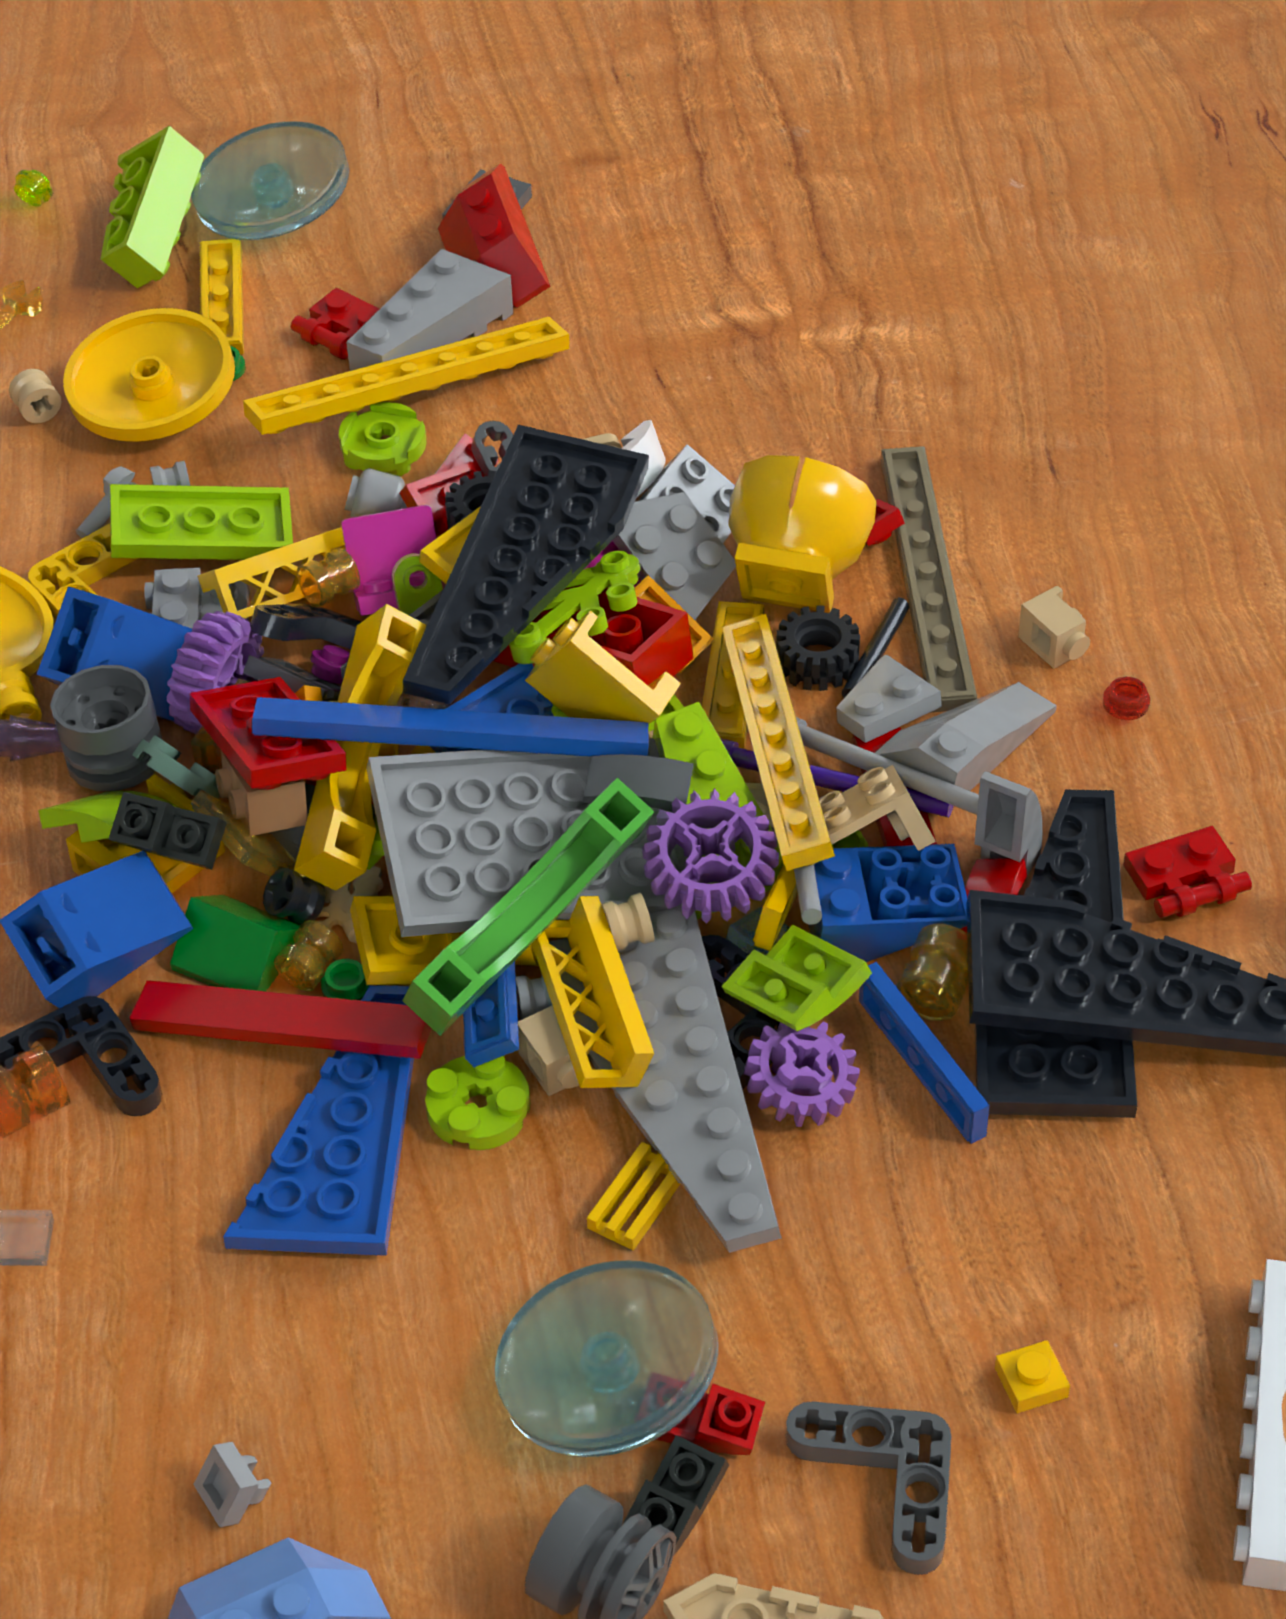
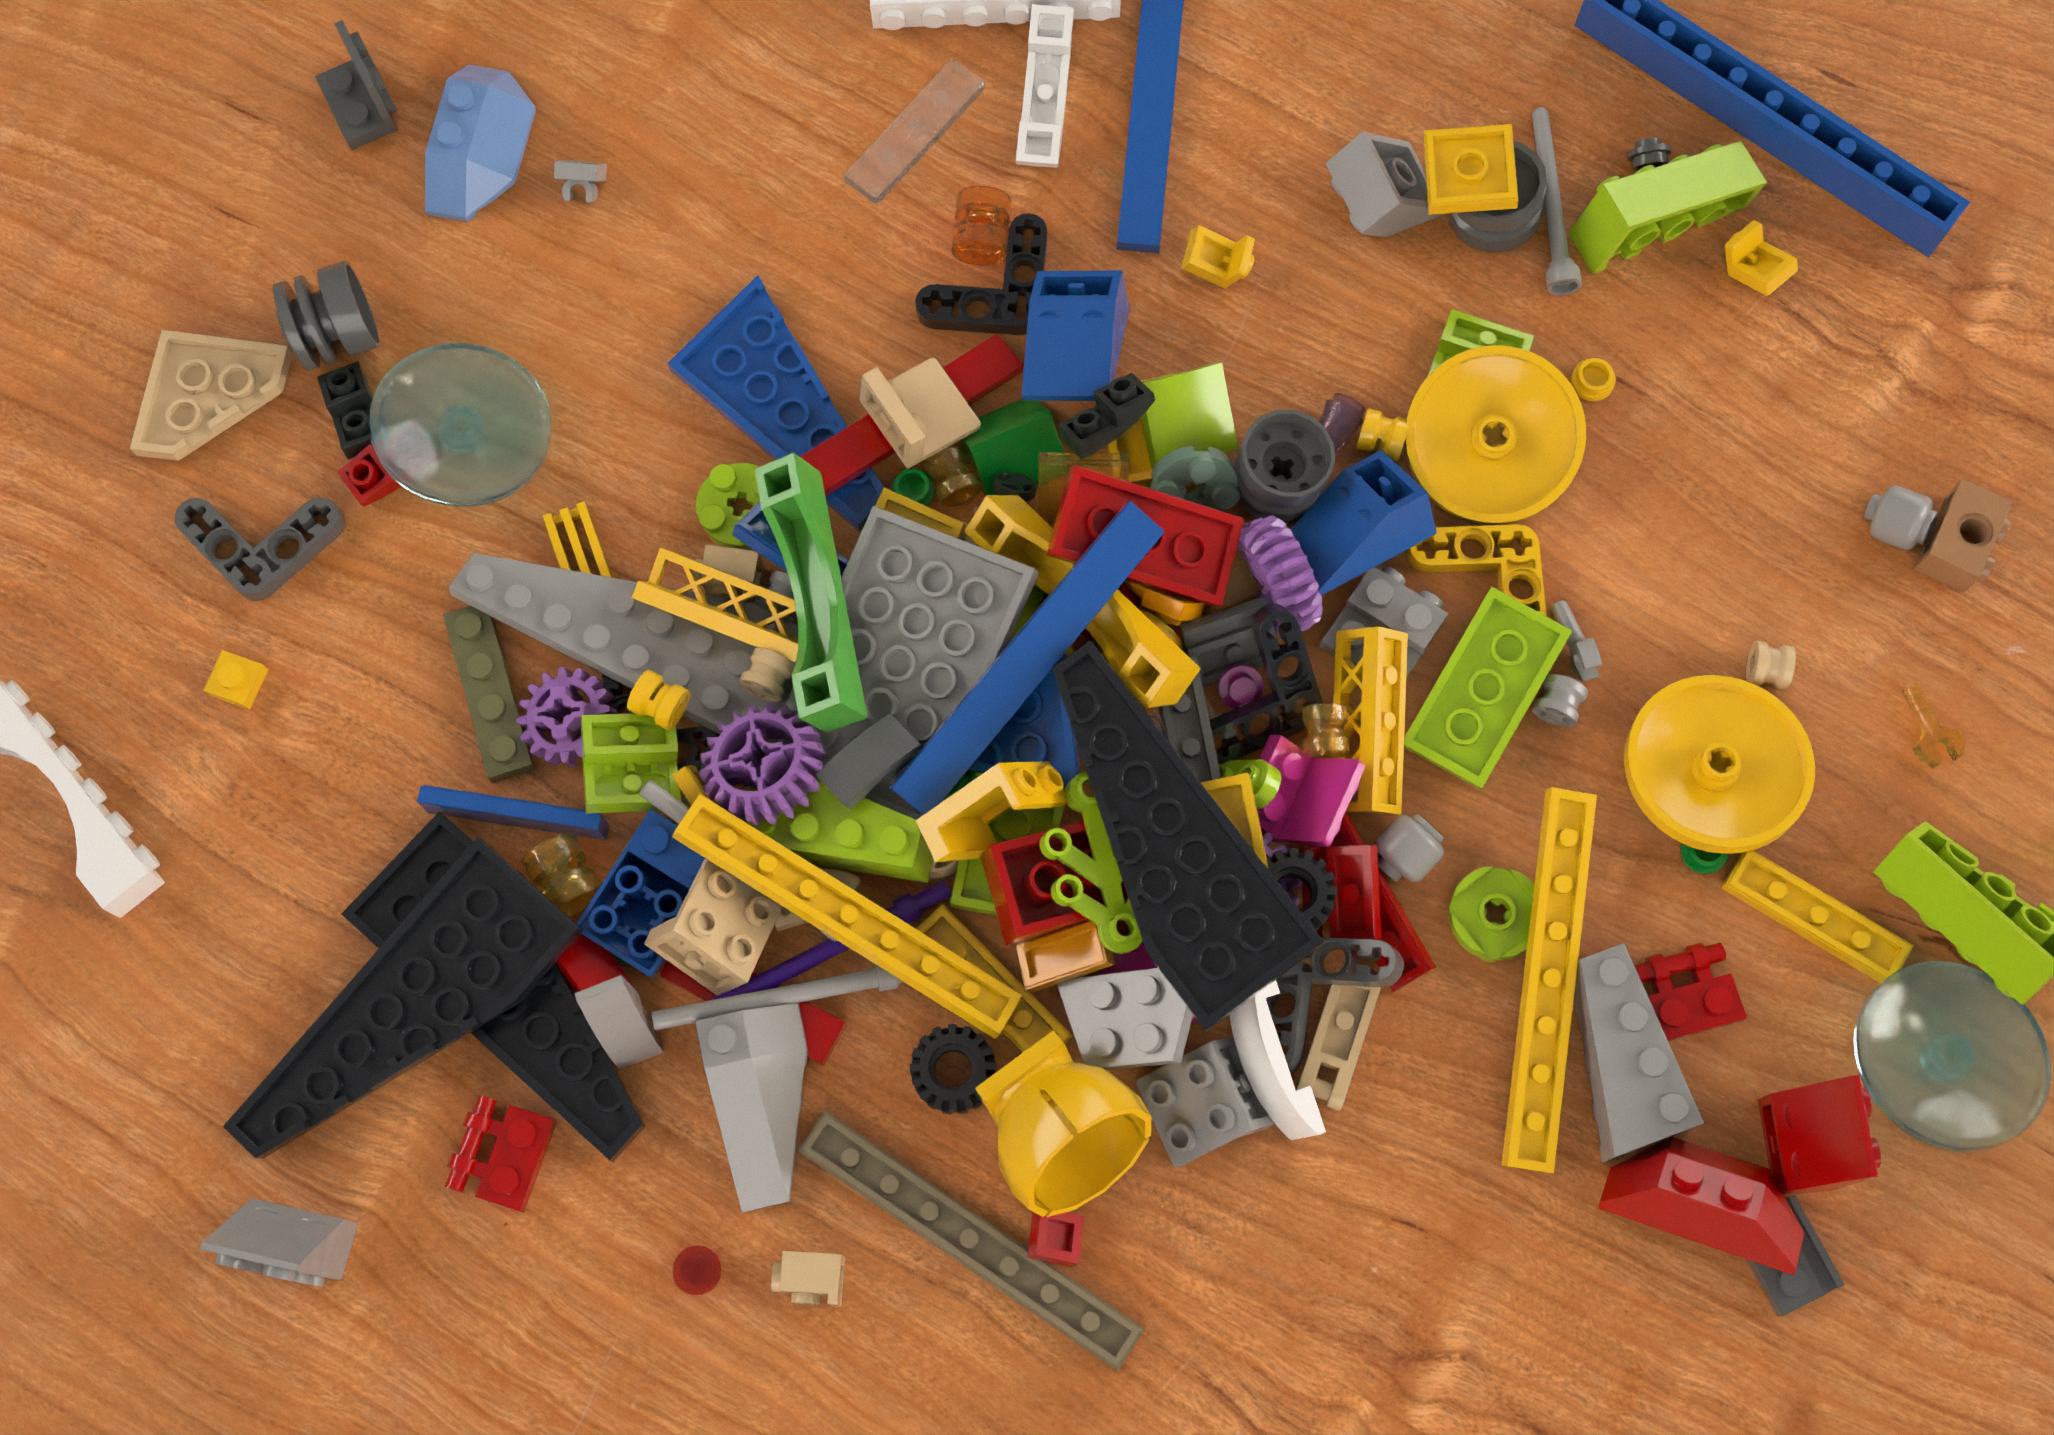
camera: 130 degrees right, 25 degrees up
light grey wing [836,655,942,743] -> none
black bar [841,598,910,698] -> none
none -> olive plate [443,606,535,783]
none -> yellow wheel [627,669,691,731]
none -> tan bracket [860,358,981,469]
none -> red slope [1758,1075,1881,1195]

